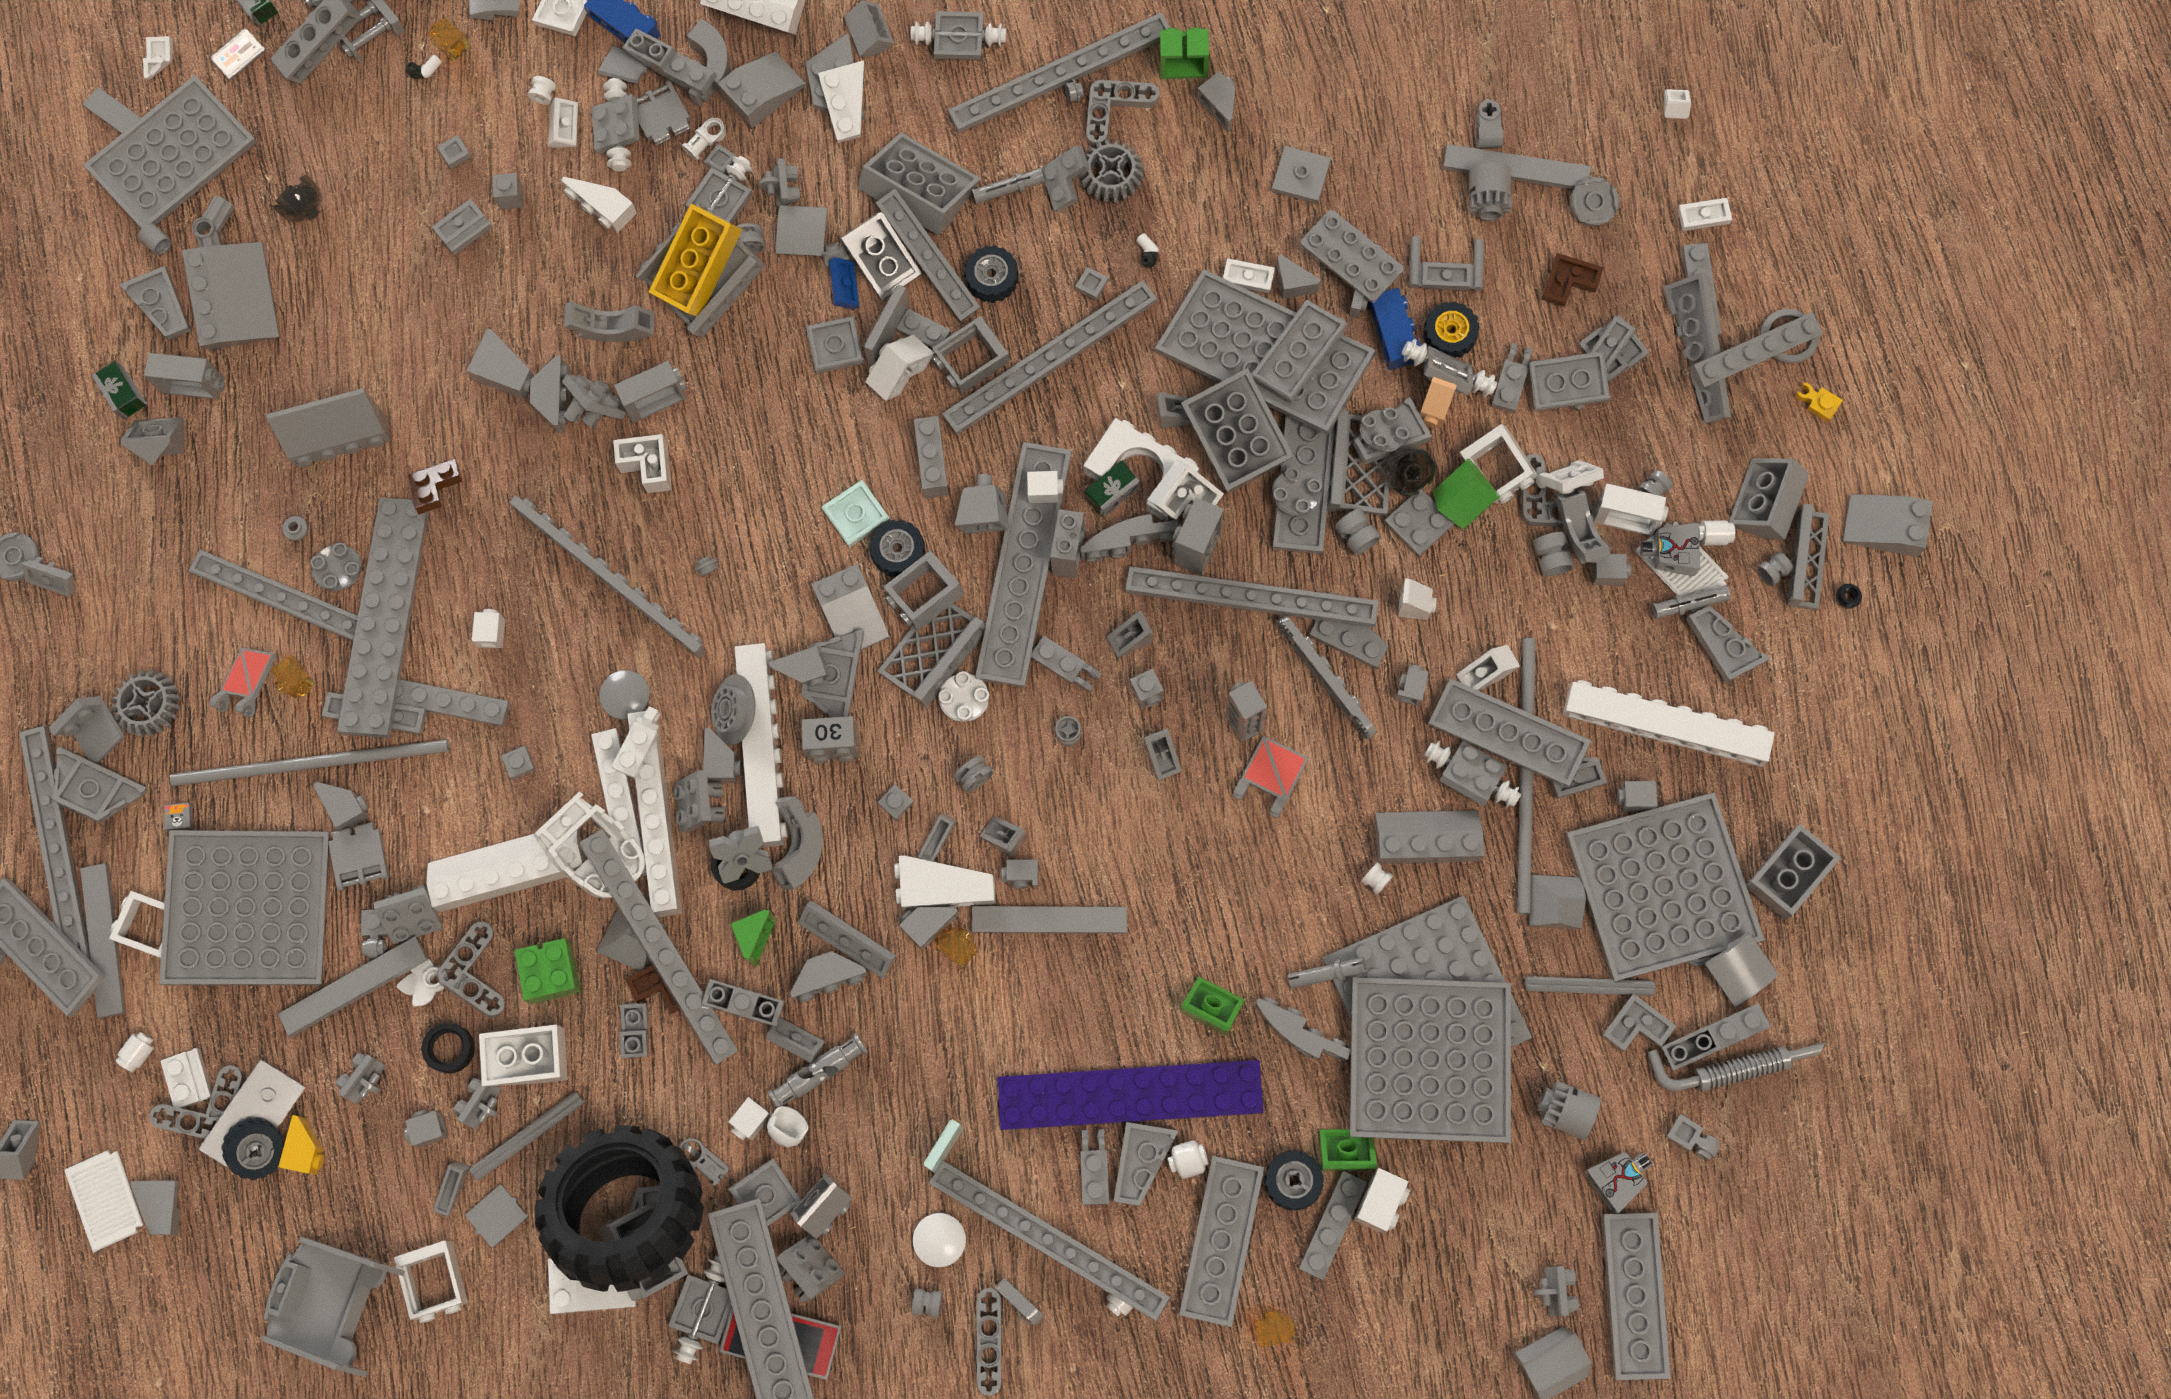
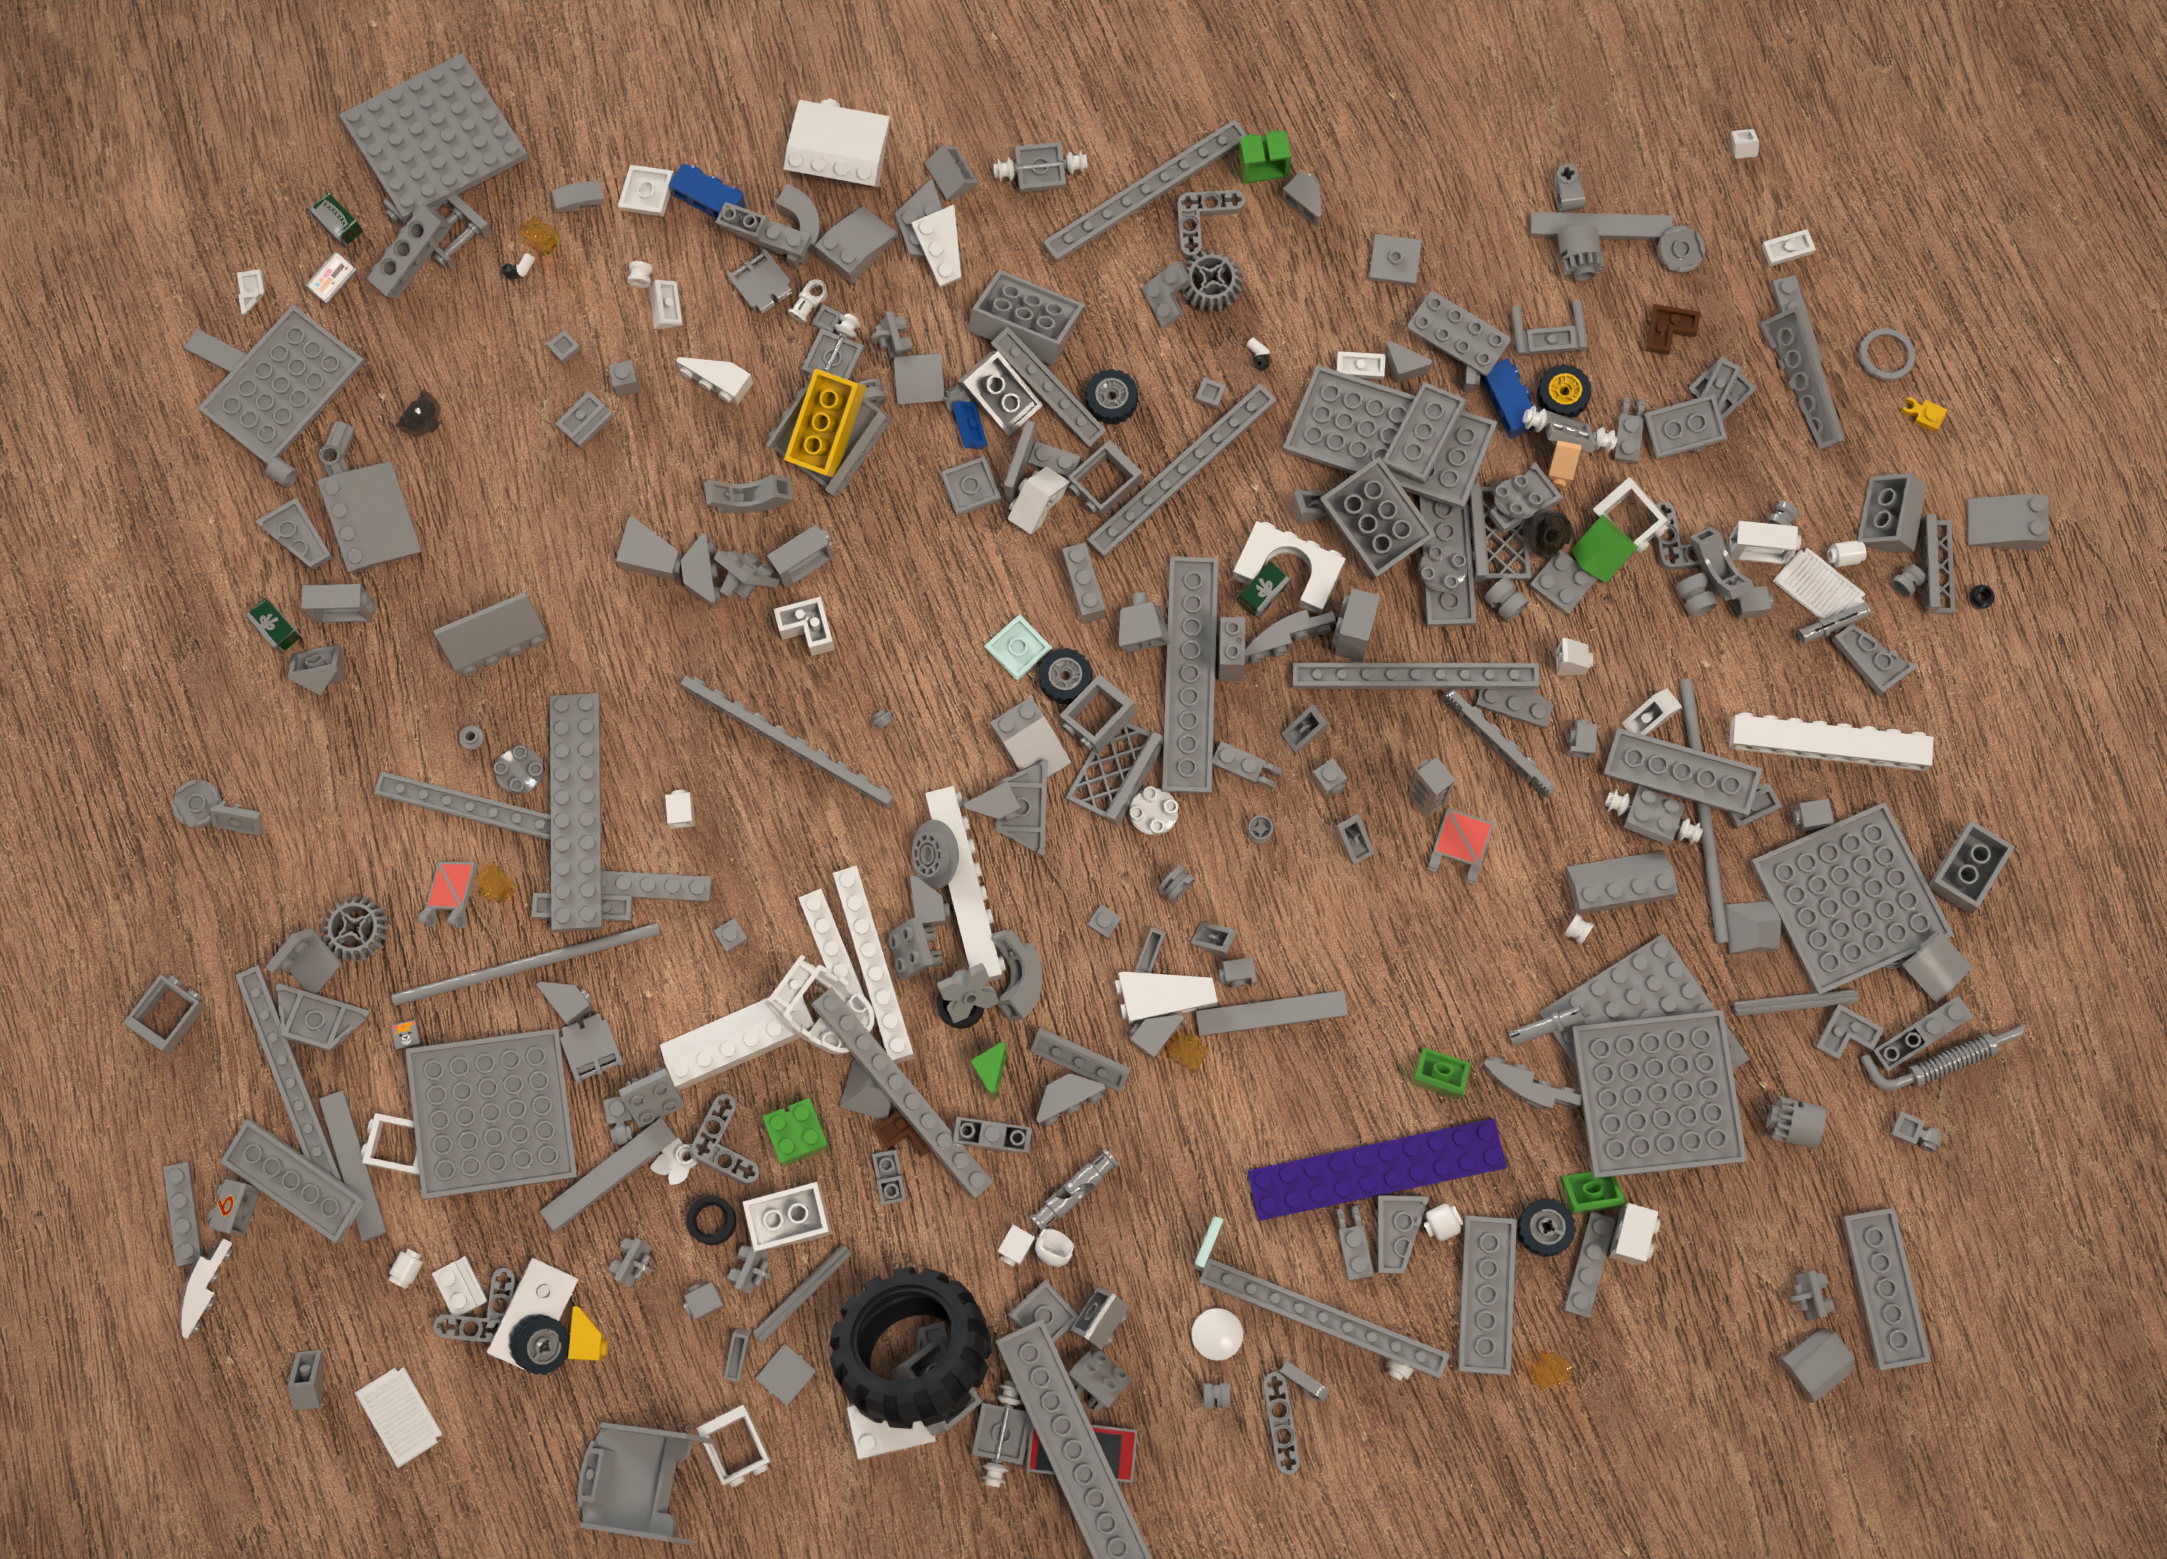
camera: 10 degrees left, 0 degrees up
light grey slope [130,1181,180,1235] -> none
reddish brown plate [408,459,462,515] -> none
light grey plate [592,78,639,172] -> none
light grey piece [598,47,648,84] -> none
light grey dish [599,670,650,719] -> none
white hinge [611,706,661,779] -> none
light grey piece [679,1138,729,1186] -> none
light grey plate [766,1018,825,1063] -> none
light grey brick [802,716,860,764] -> none
light grey pin [972,168,1045,205] -> none
white brick [1027,471,1063,504] -> none
light grey plate [1065,79,1084,103] -> none
white brick [1147,460,1224,520] -> none
white plate [1536,460,1604,494] -> none
light grey torso [1583,1152,1652,1214] -> none
light grey torso [1640,523,1700,576] -> none
light grey plate [1689,312,1823,389] -> none

